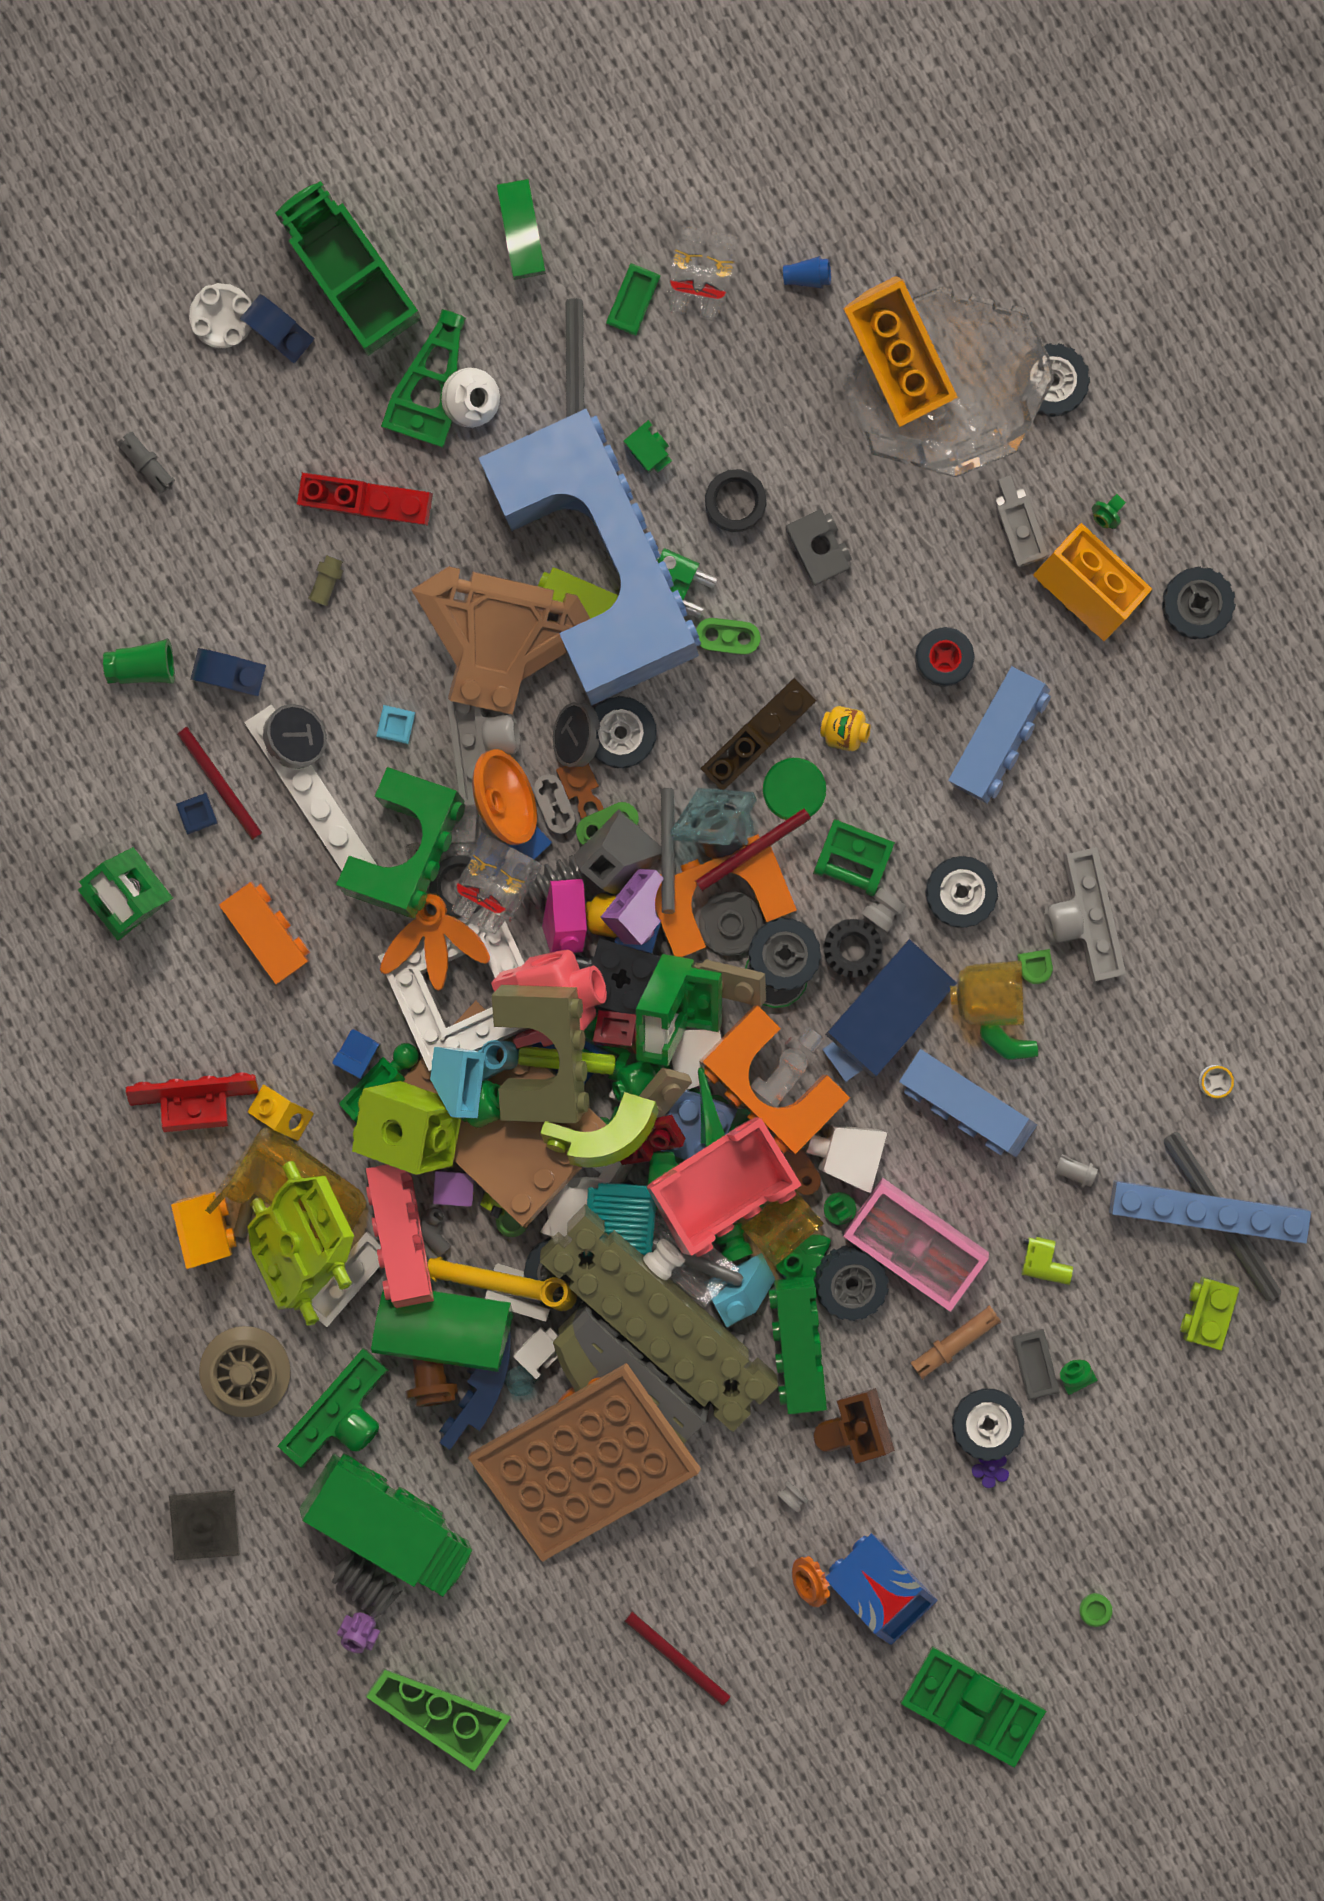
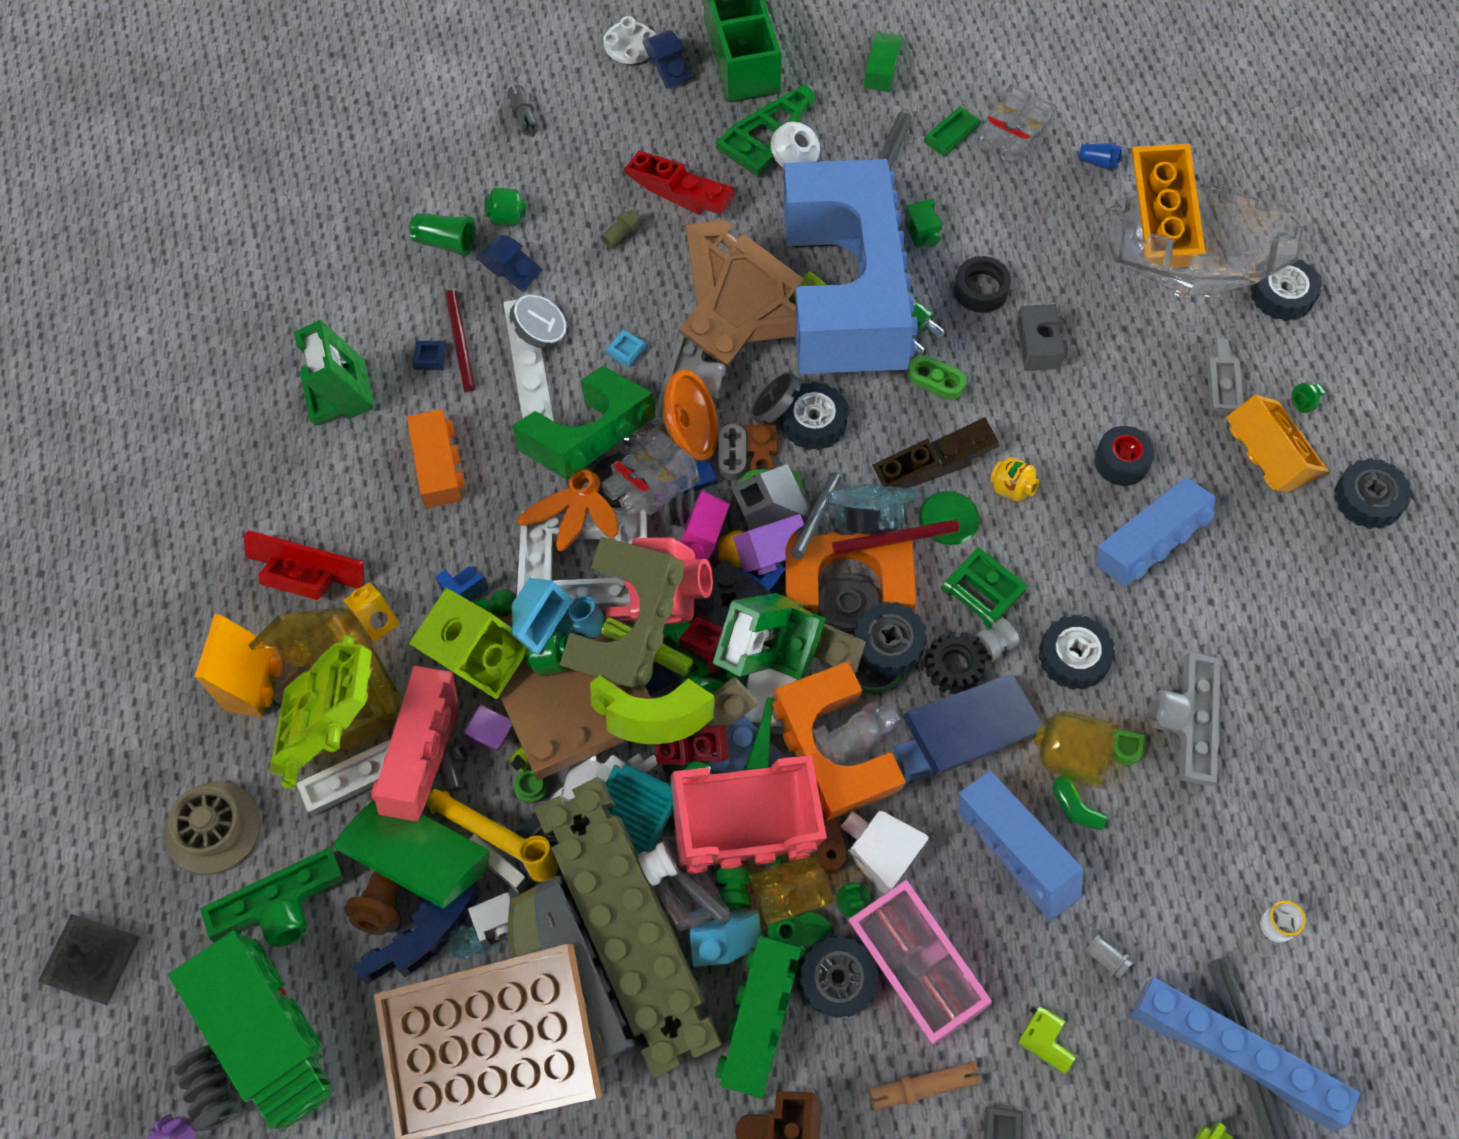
camera: 30 degrees right, 25 degrees down
none -> green head [484,188,527,226]

